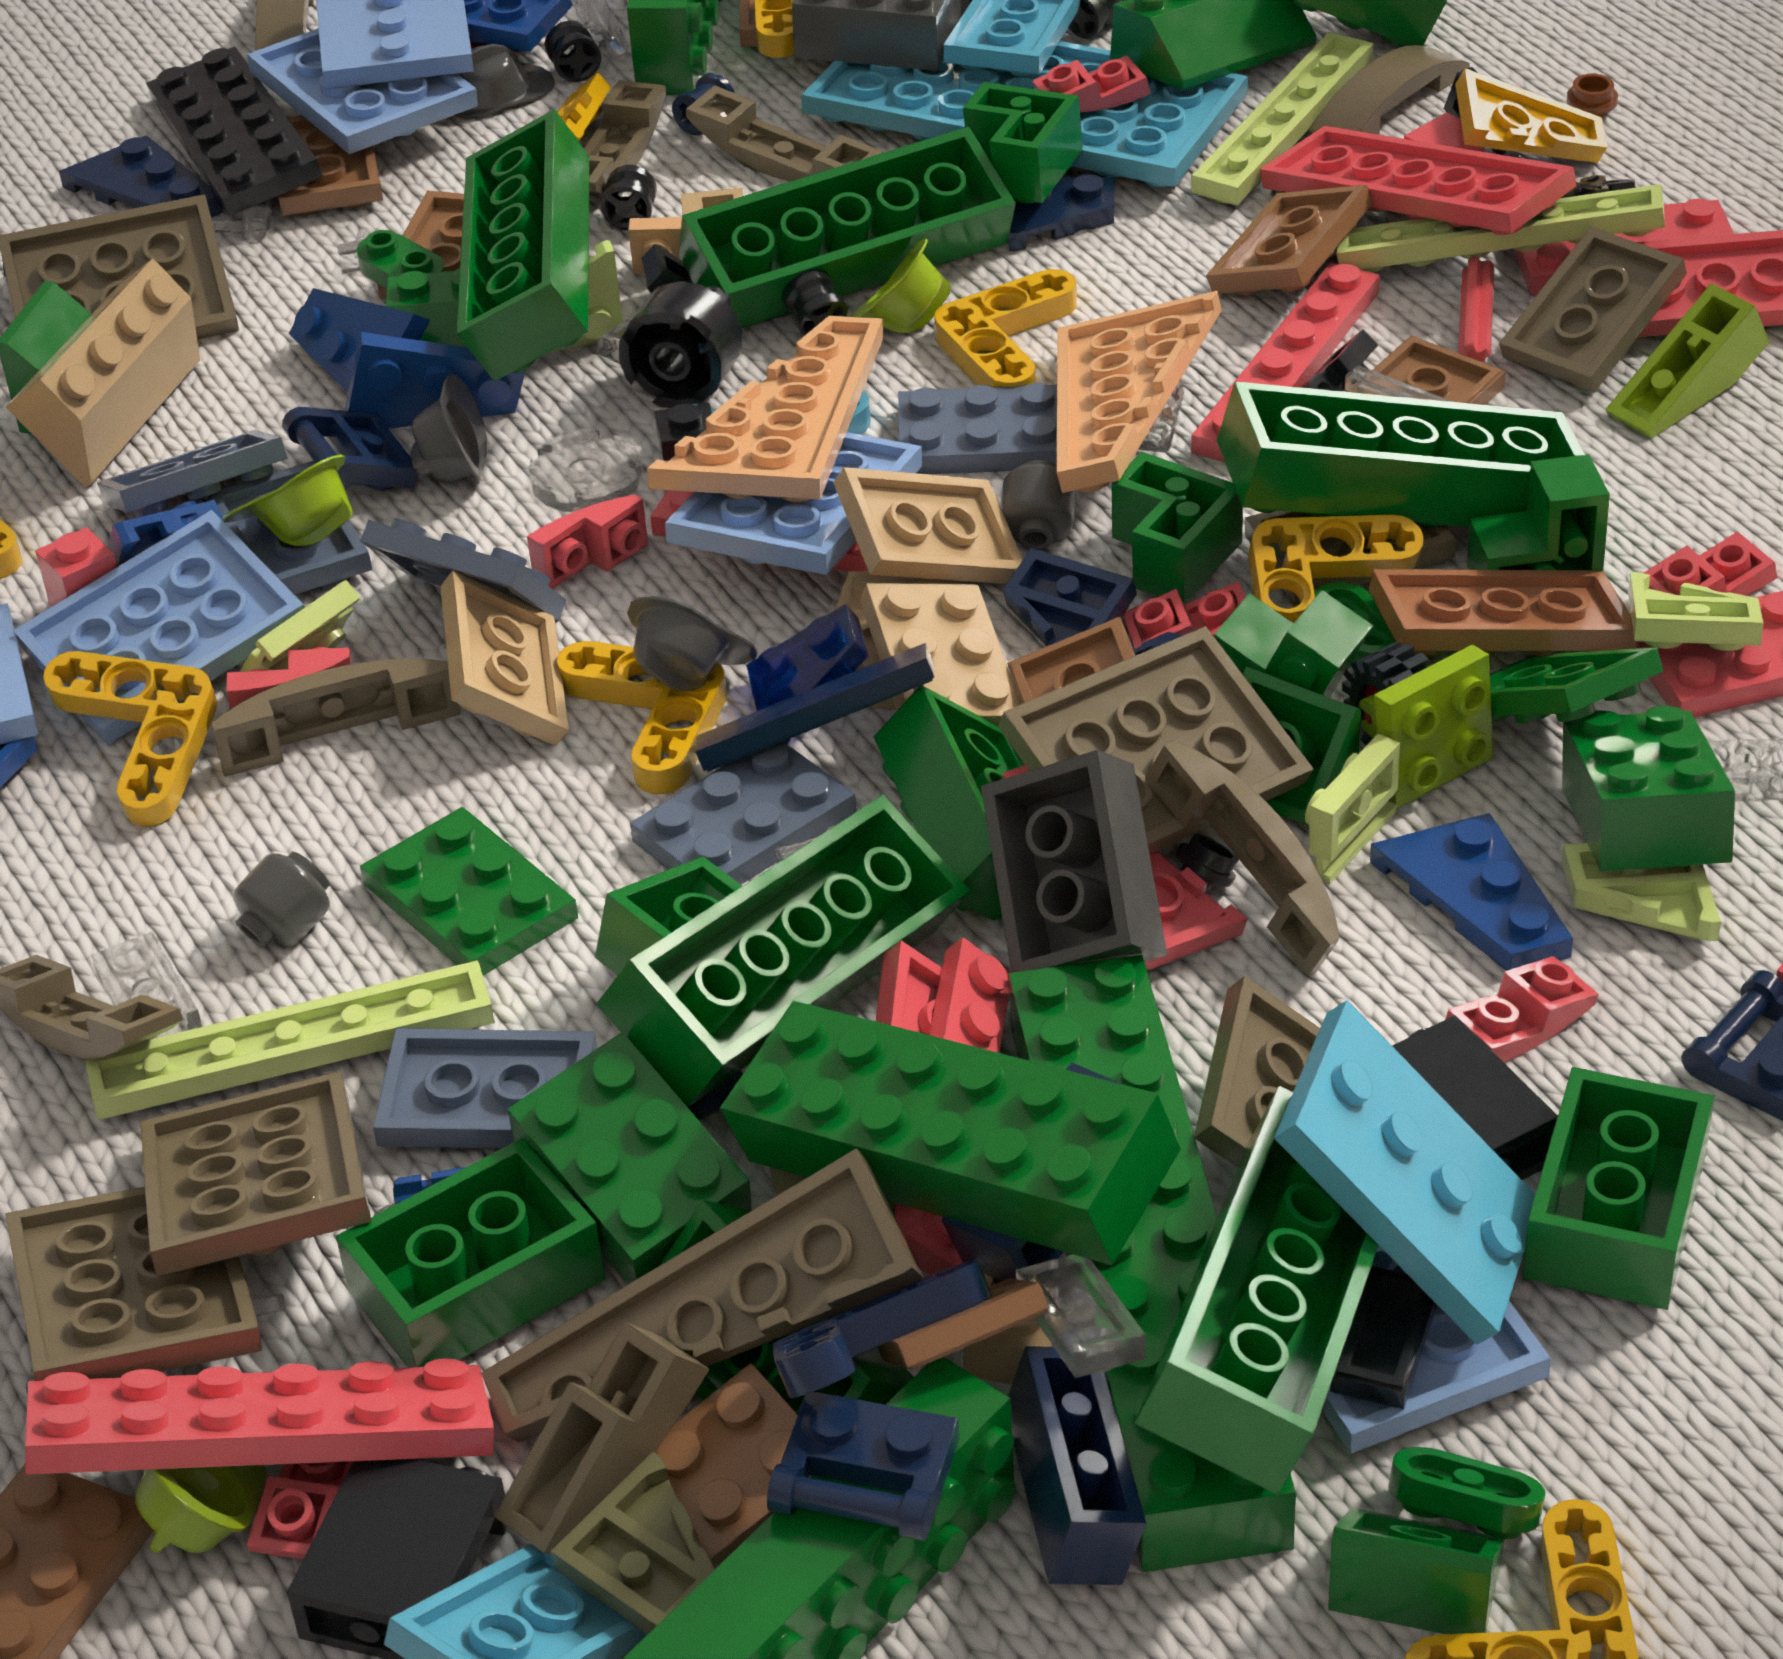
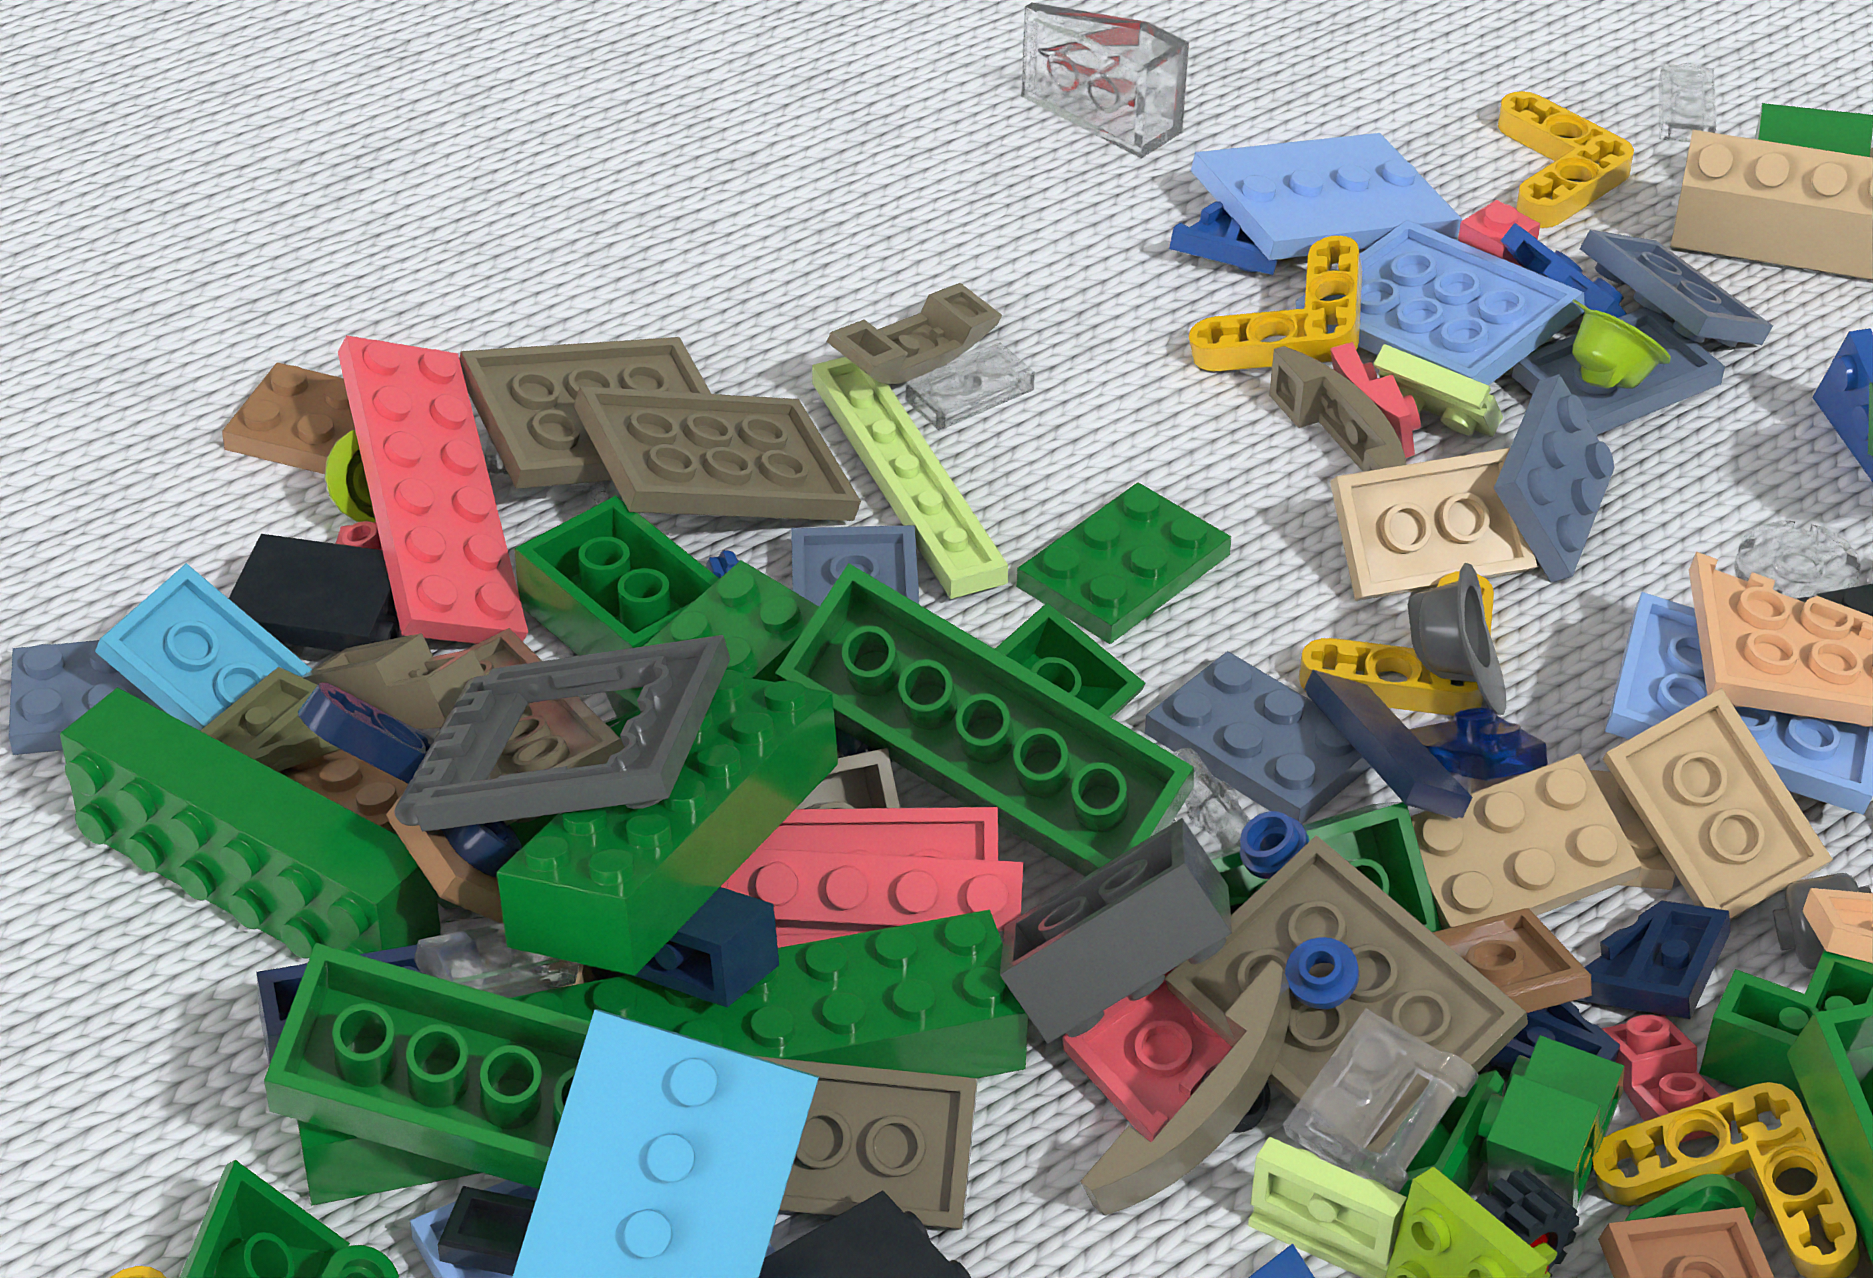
camera: 80 degrees right, 0 degrees up
dark grey head [233,851,330,947] -> none
dark blue plate [282,407,418,491] -> none
dark grey piece [411,375,487,482] -> none
coral slope [527,495,648,589] -> none
dark blue plate [767,1392,960,1541] -> none
none -> dark grey hinge [394,635,730,832]
none -> blue plate [1240,811,1309,879]
none -> clear plate [1283,1008,1479,1194]
none -> blue plate [1285,937,1359,1009]

